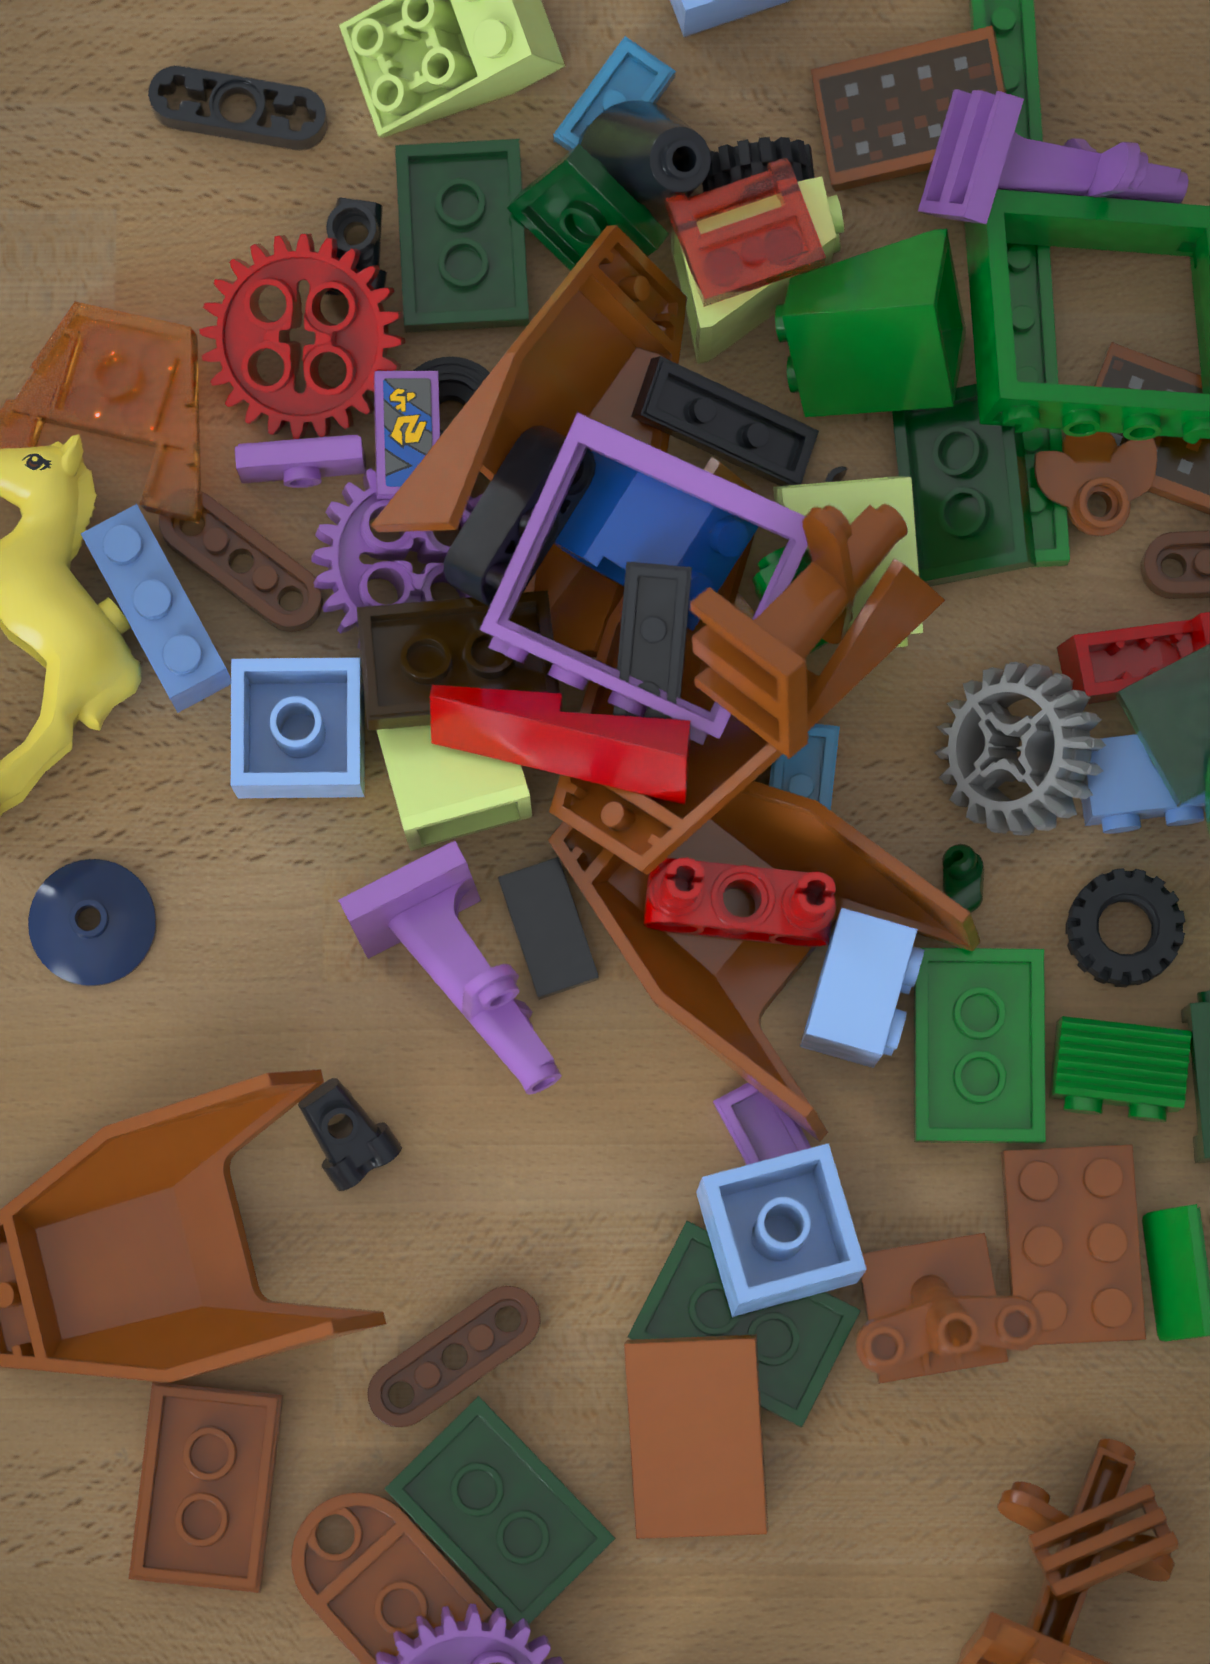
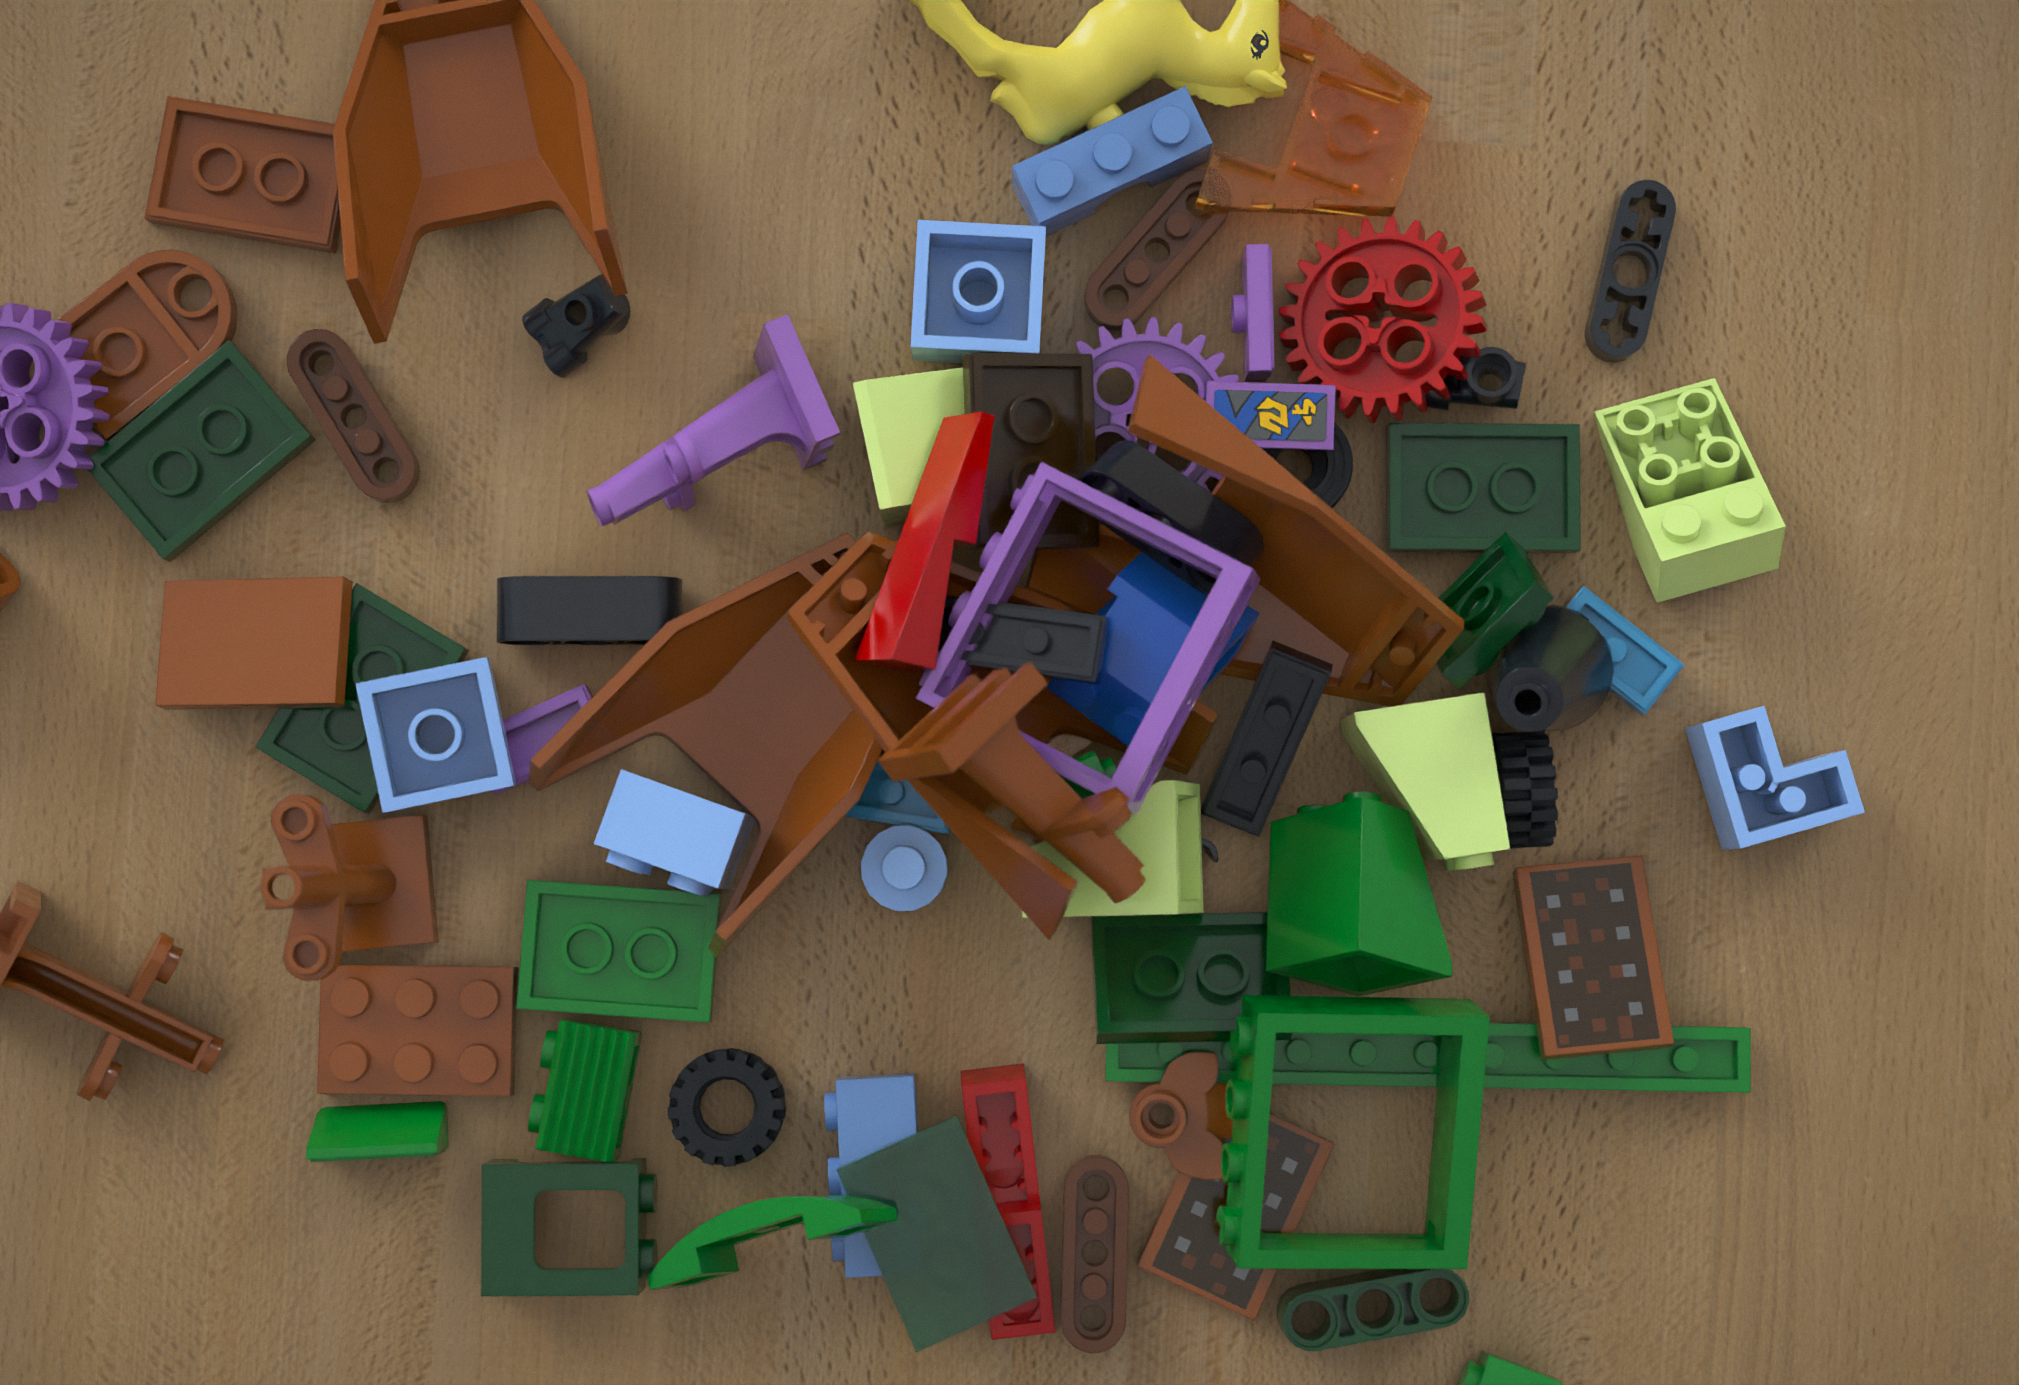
camera: 90 degrees right, 5 degrees up
dark blue dish [28,859,156,986] -> none
black tile [498,857,599,1000] -> none
red piece [644,857,836,947] -> none
clear red plate [665,158,826,307] -> none
medium lavender piece [918,89,1188,224] -> none
light grey gear [934,662,1106,836] -> none
dark green arm [942,844,984,913] -> none
dark orange tile [1028,1483,1179,1602] -> none
none -> black beam [496,576,682,645]
none -> light blue piece [861,825,948,911]

